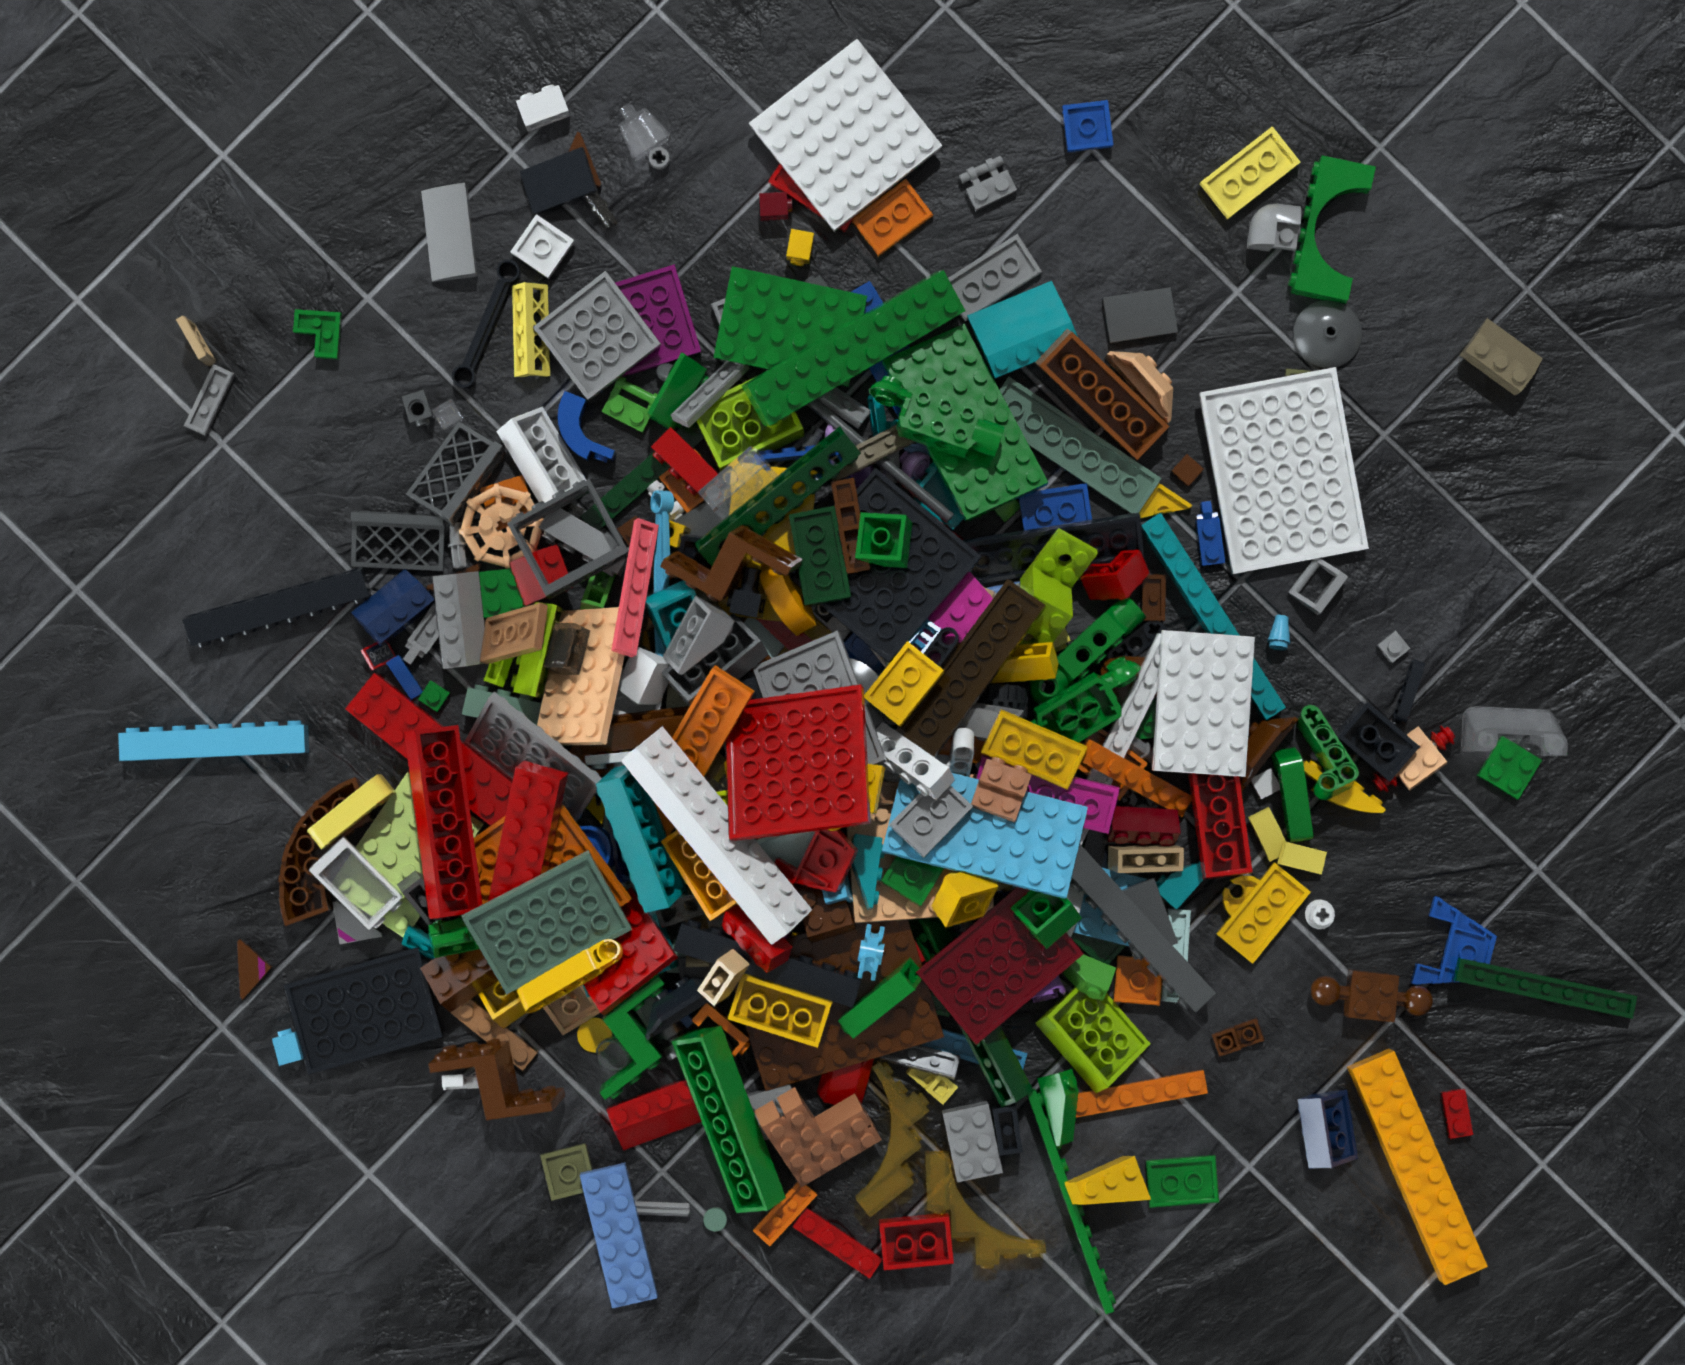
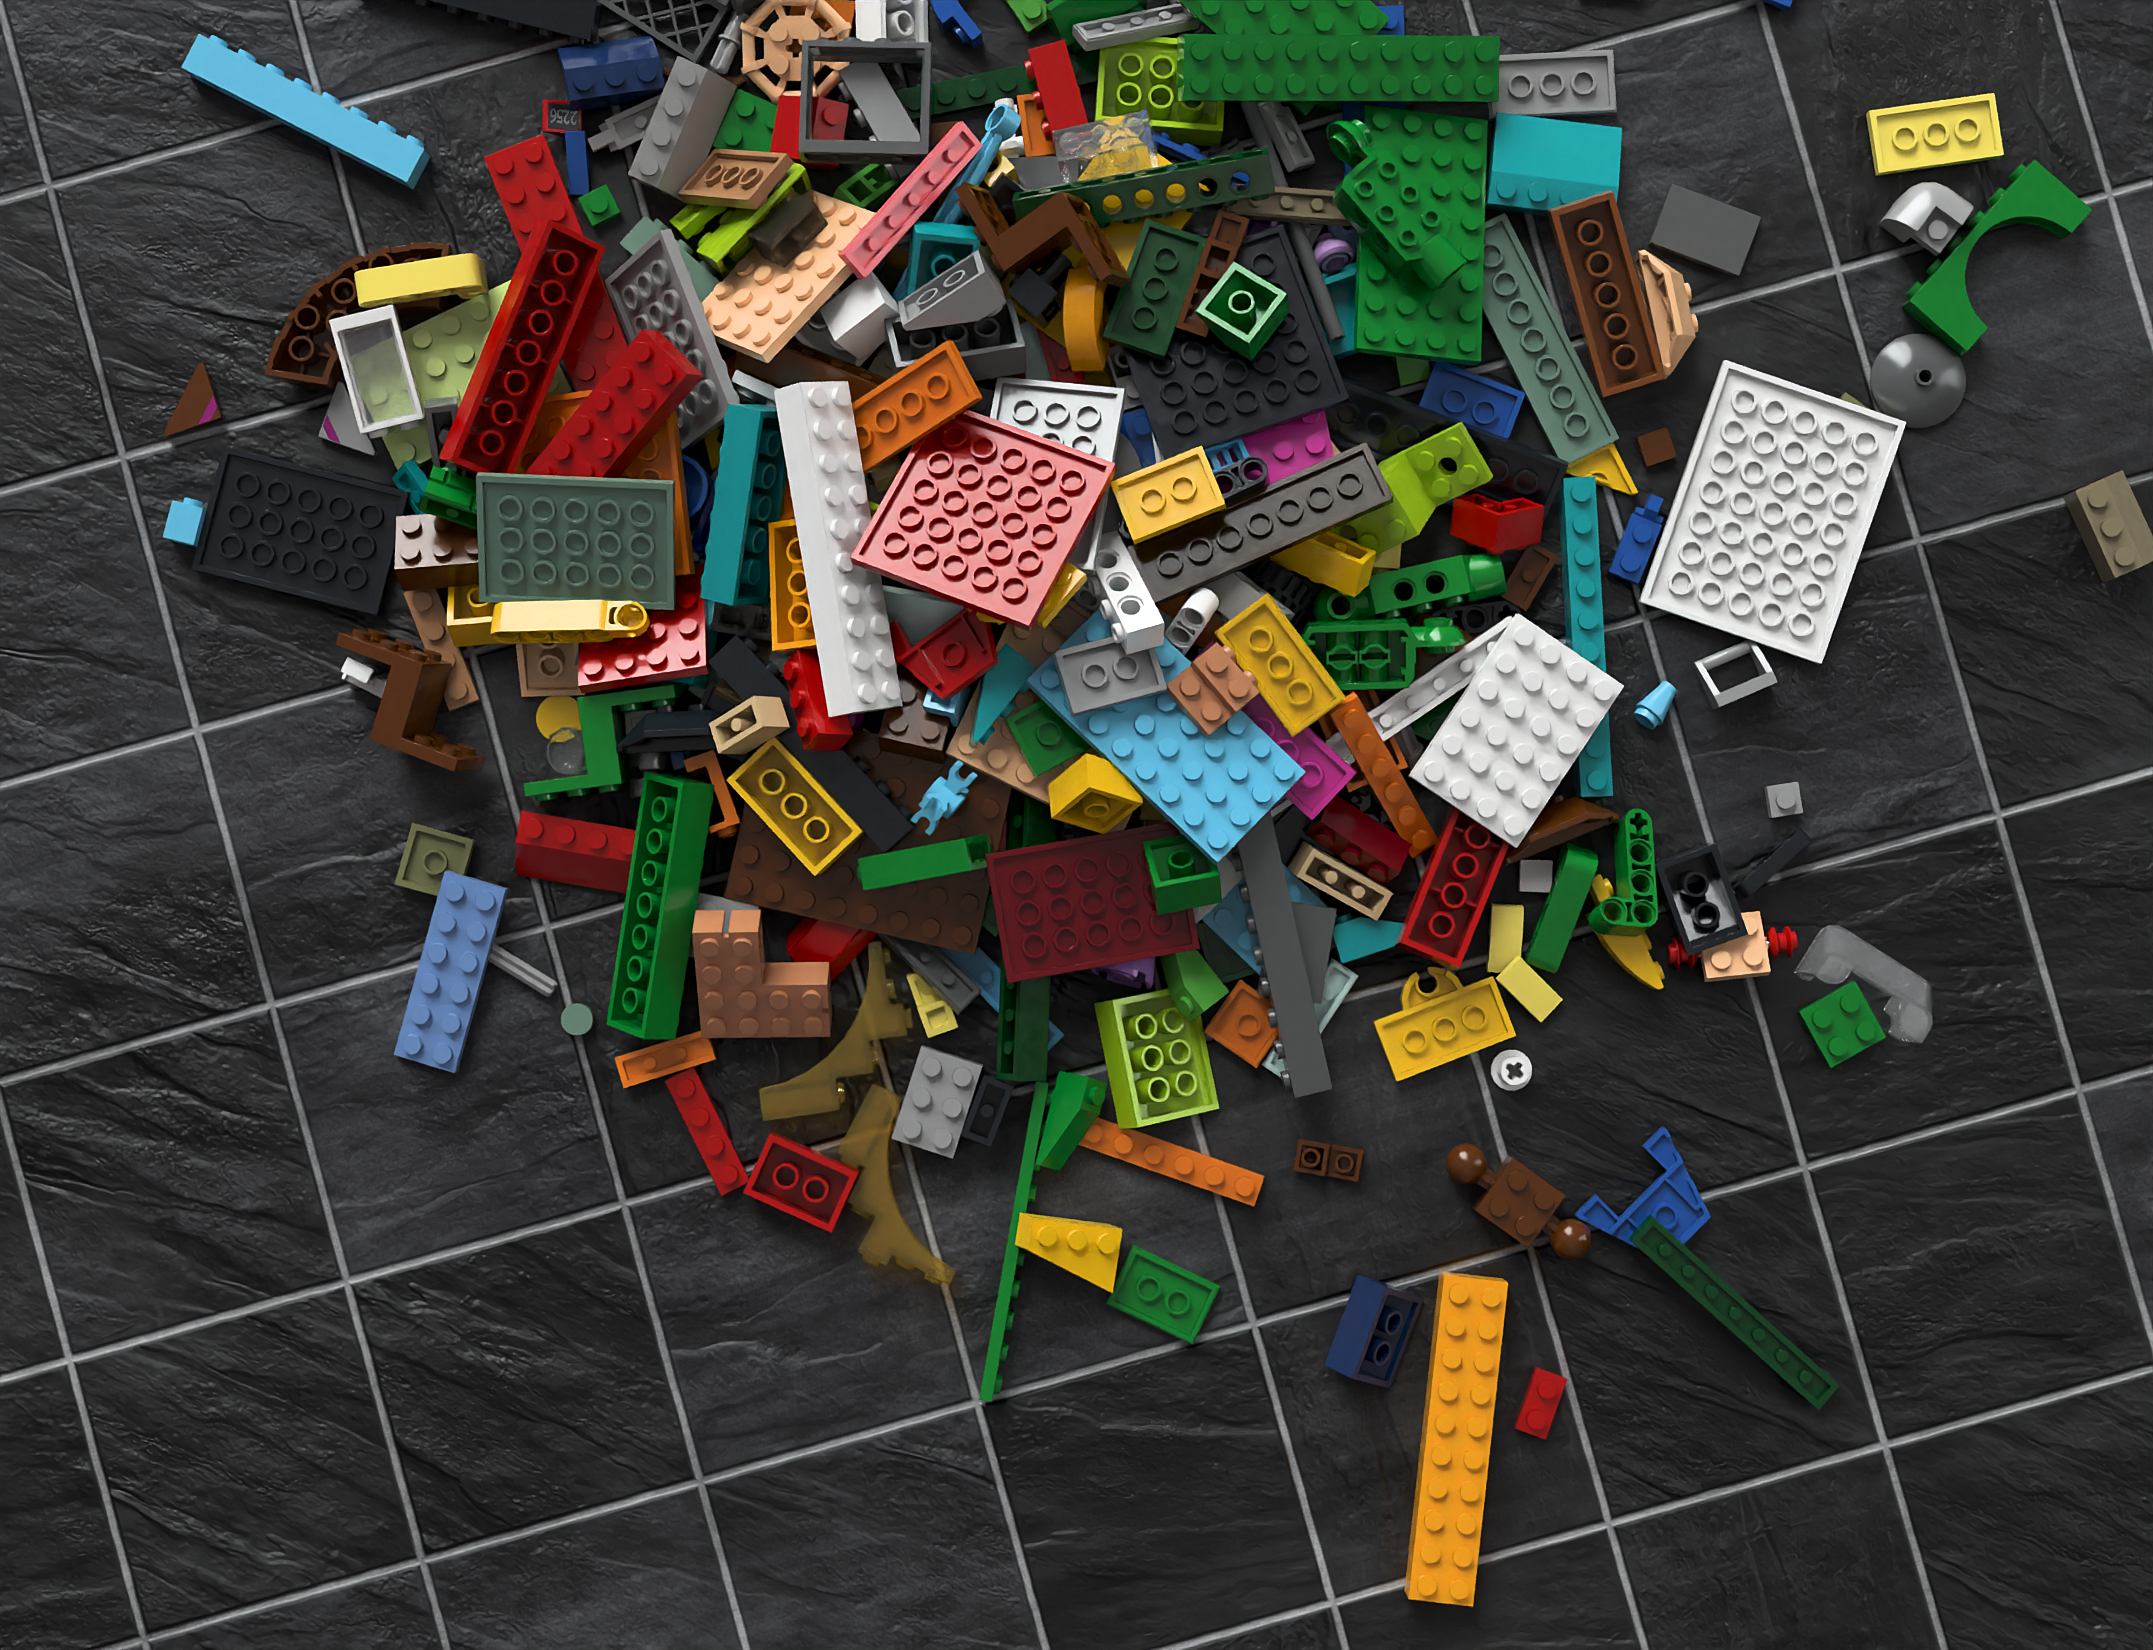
camera: 30 degrees right, 0 degrees up
teal piece [867,395,898,437] -> none

